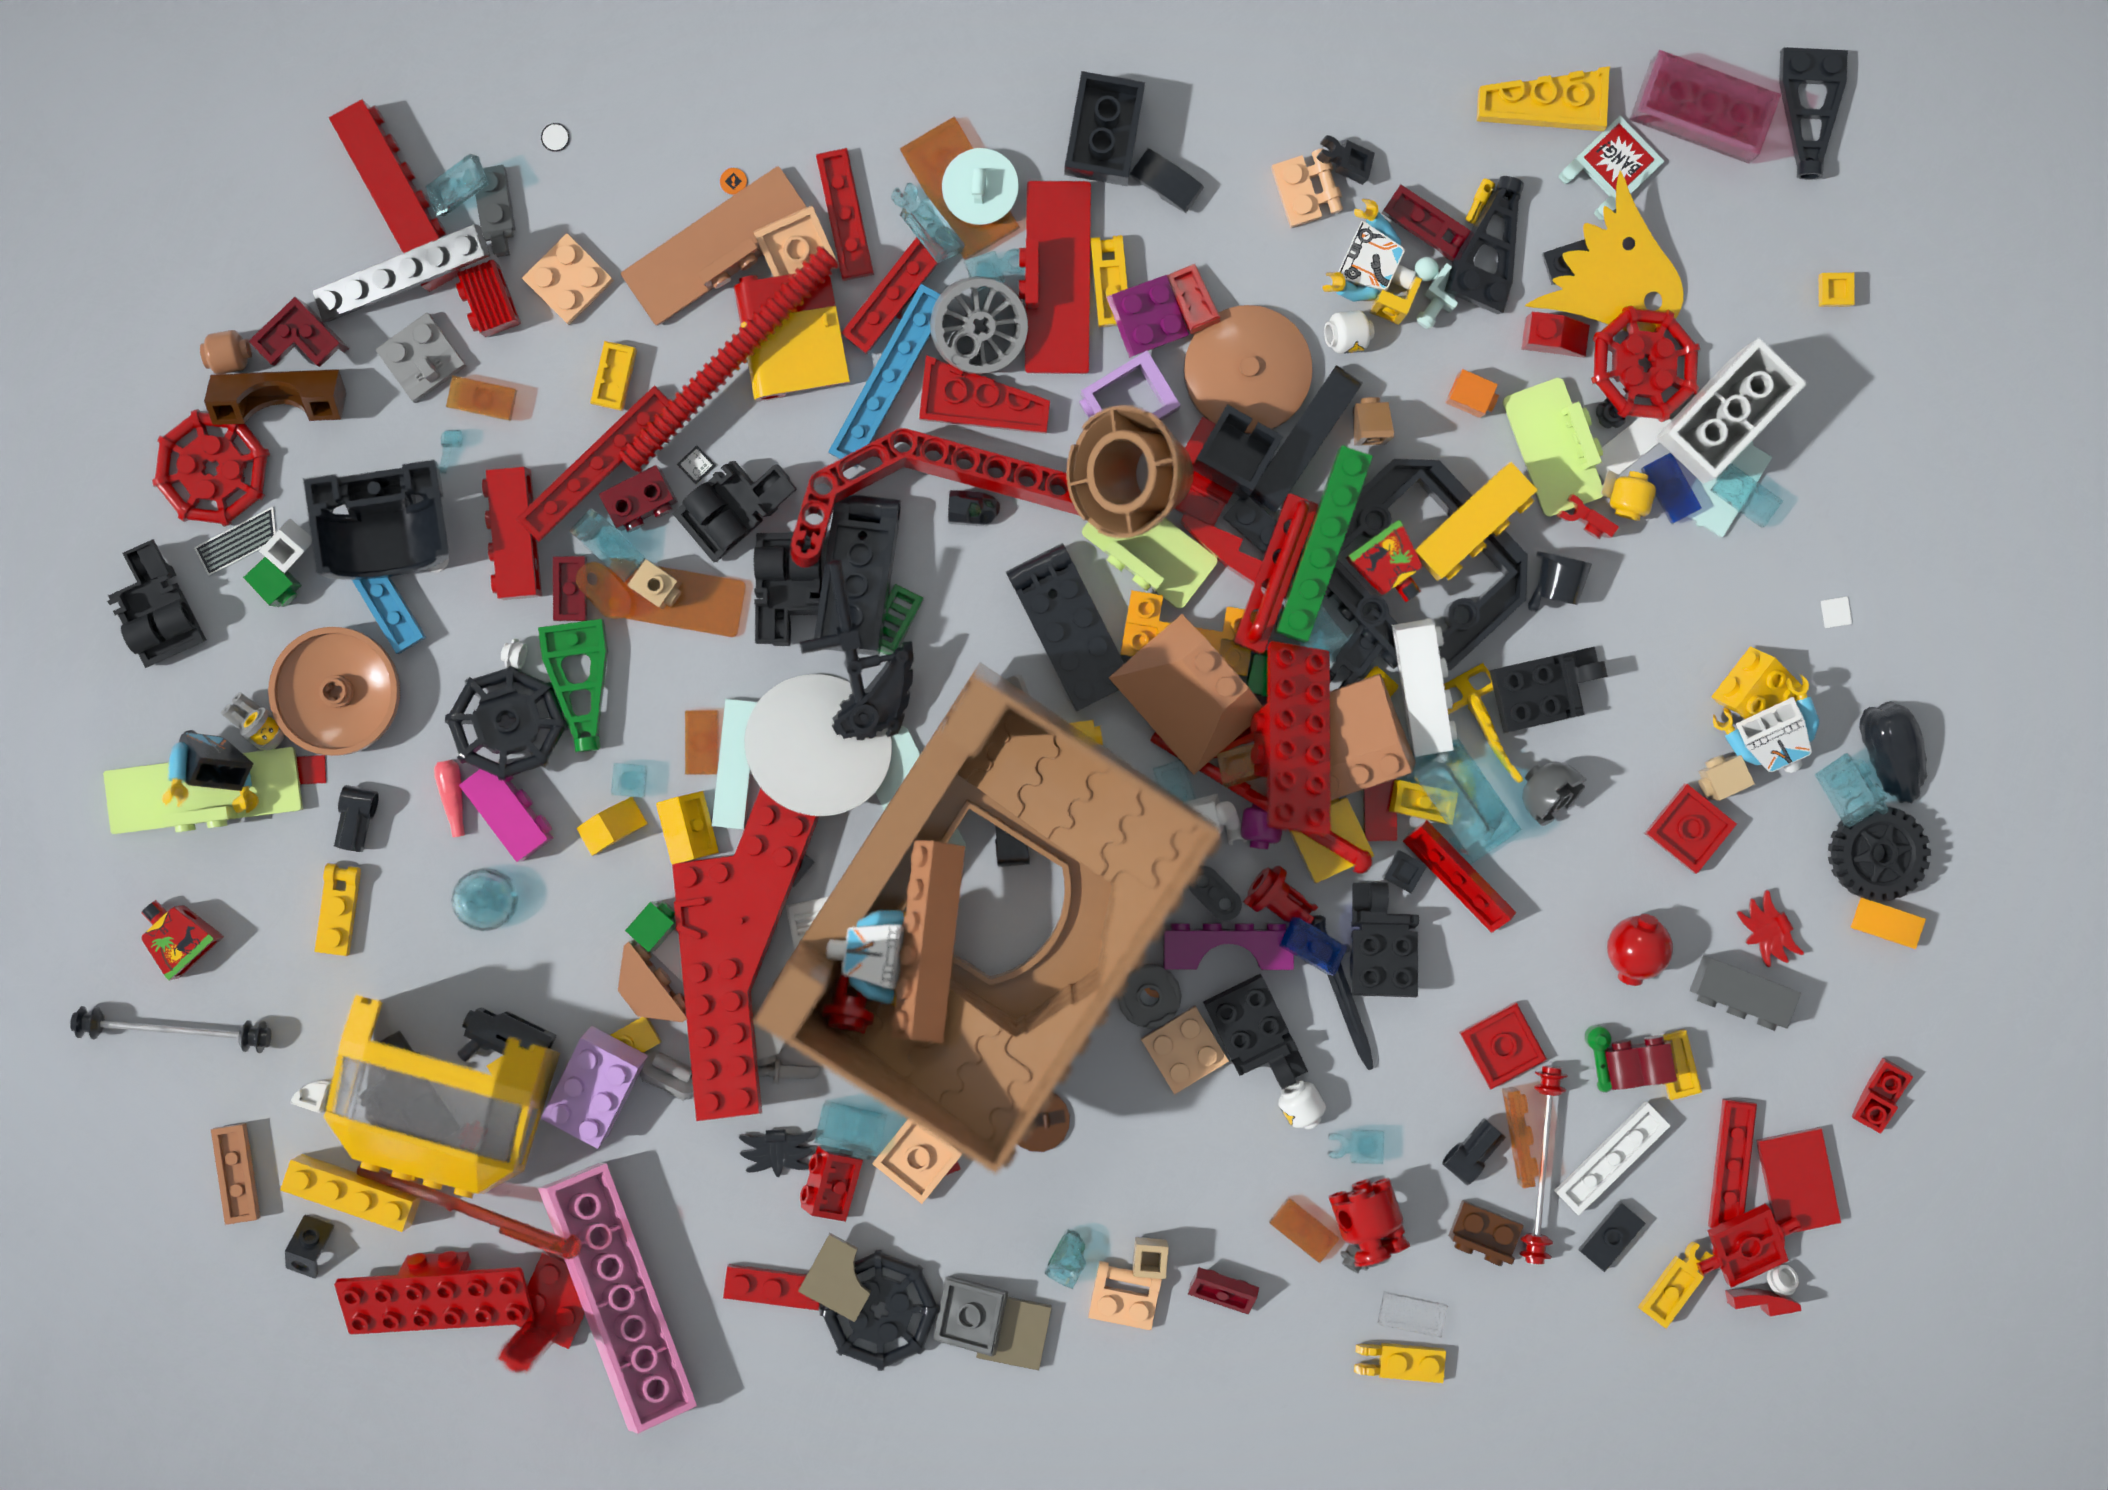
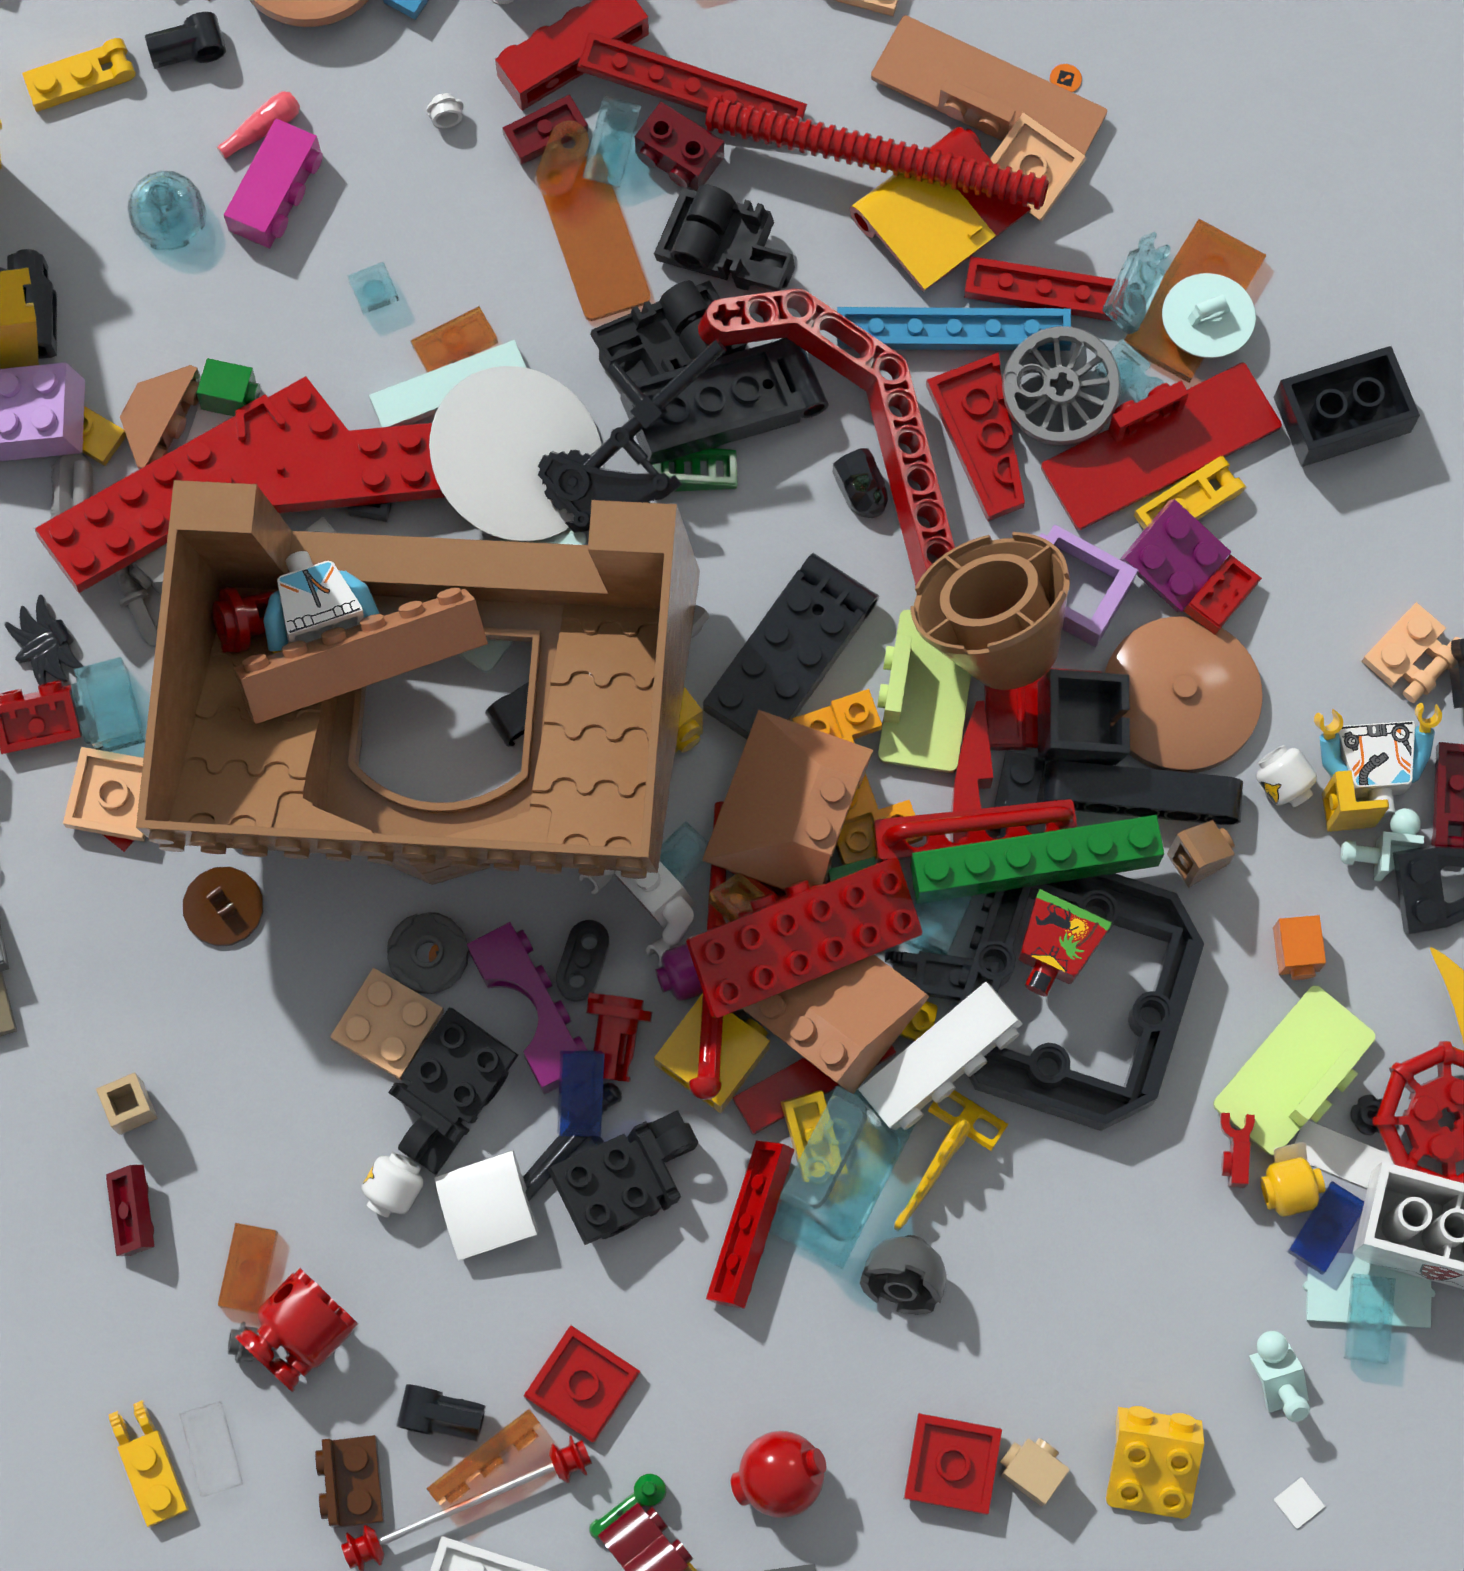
camera: 65 degrees right, 15 degrees down
black plate [445,666,568,781] -> none
green plate [538,619,608,752] -> none
yellow slope [576,796,648,856] -> none
yellow plate [590,341,637,412] -> none
tan brick [627,559,682,609] -> none
yellow panel [656,791,719,864] -> none
sticker [677,445,716,484] -> none
red tile [816,148,874,281] -> none
clear light blue rock [1044,1229,1086,1289] -> none
light nougat plate [1088,1261,1162,1330] -> none
black slope [1130,148,1204,213] -> none
clear light blue plate [1328,1129,1384,1164] -> none
black plate [1382,850,1427,894] -> none
yellow brick [1415,462,1537,581] -> none
black plate [1489,646,1608,733] -> none
red slope [1521,311,1590,358] -> none
black hat [1528,551,1592,612] -> none
torso [1713,674,1819,773] -> none
none -> white slope [434,1150,539,1261]
none -> light aqua piece [1249,1331,1310,1422]

